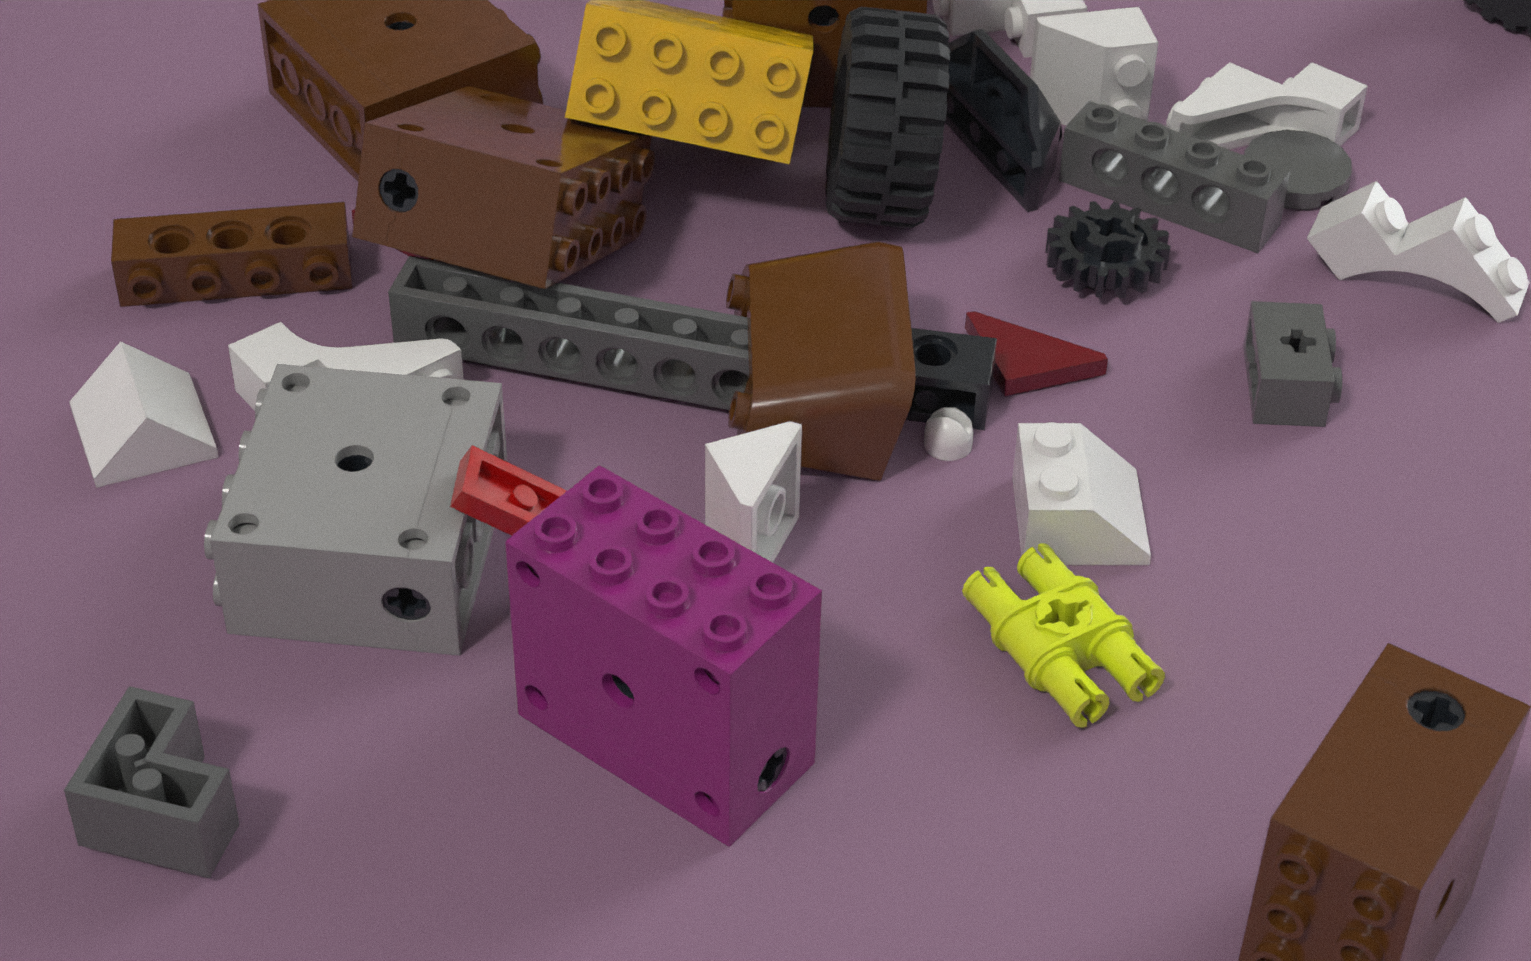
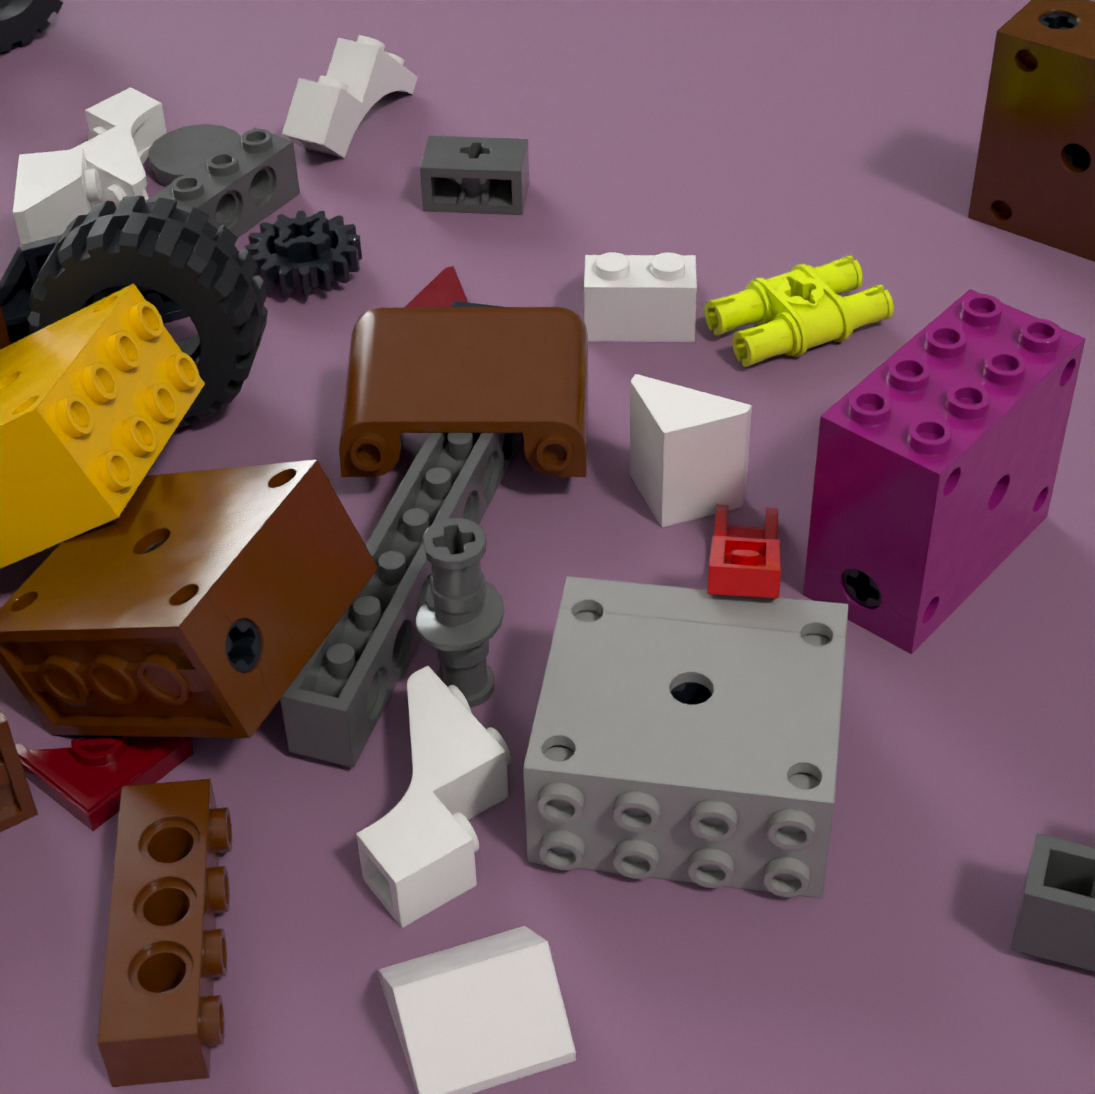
camera: 85 degrees left, 0 degrees up
none -> dark grey piece [416,518,504,708]

